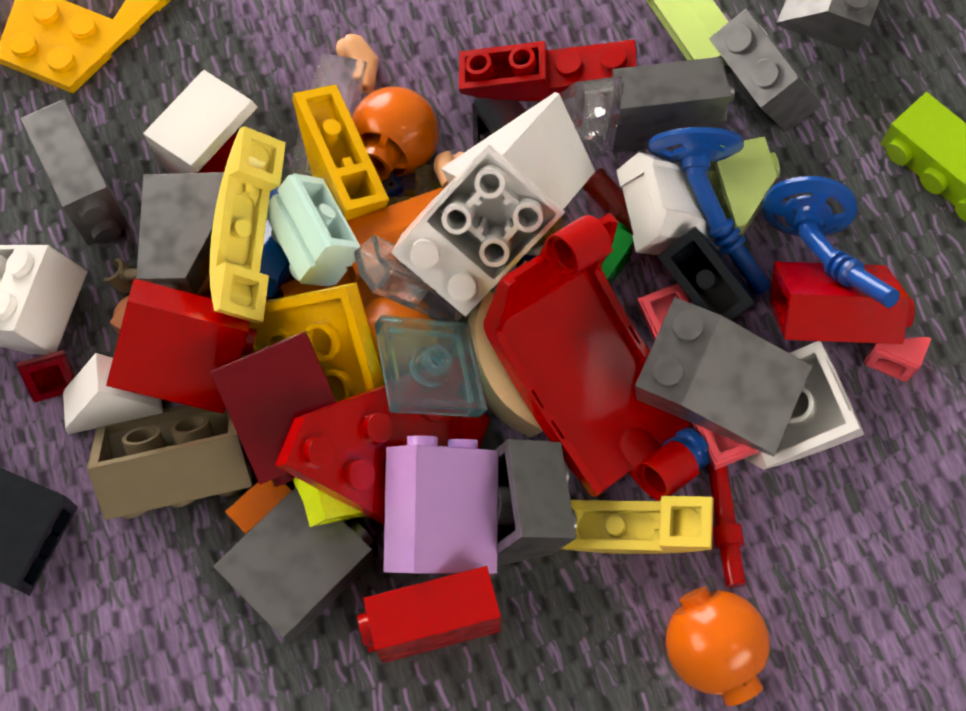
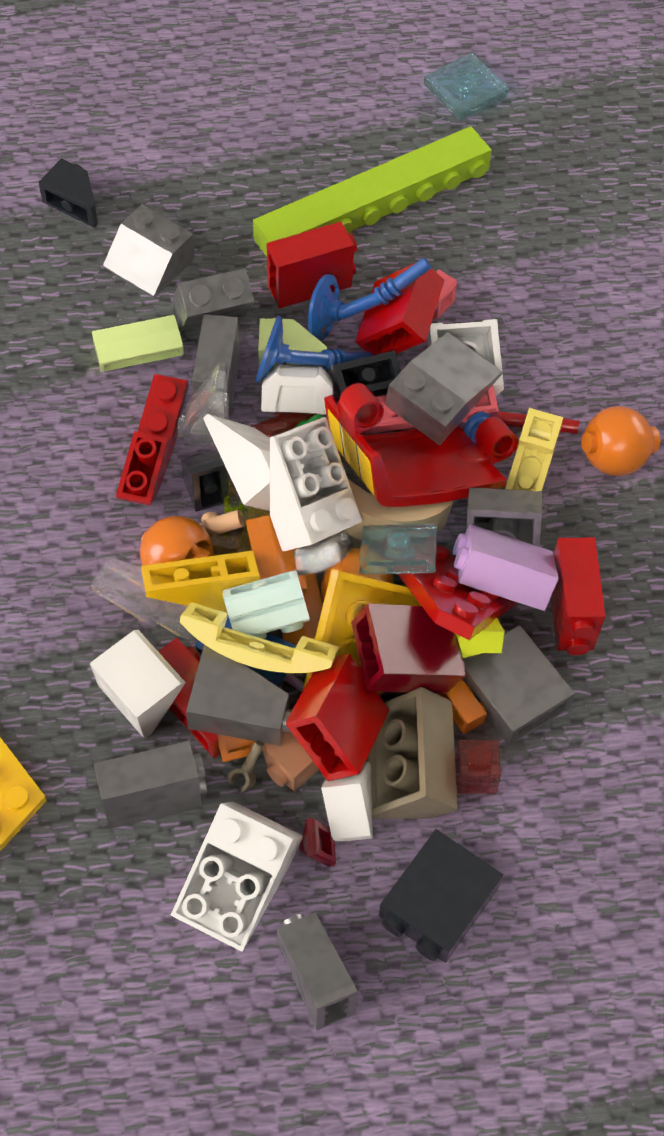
camera: 80 degrees left, 10 degrees down
light nougat arm [336,34,379,93] -> none
none -> red brick [266,221,357,309]
none -> clear red brick [456,740,501,794]

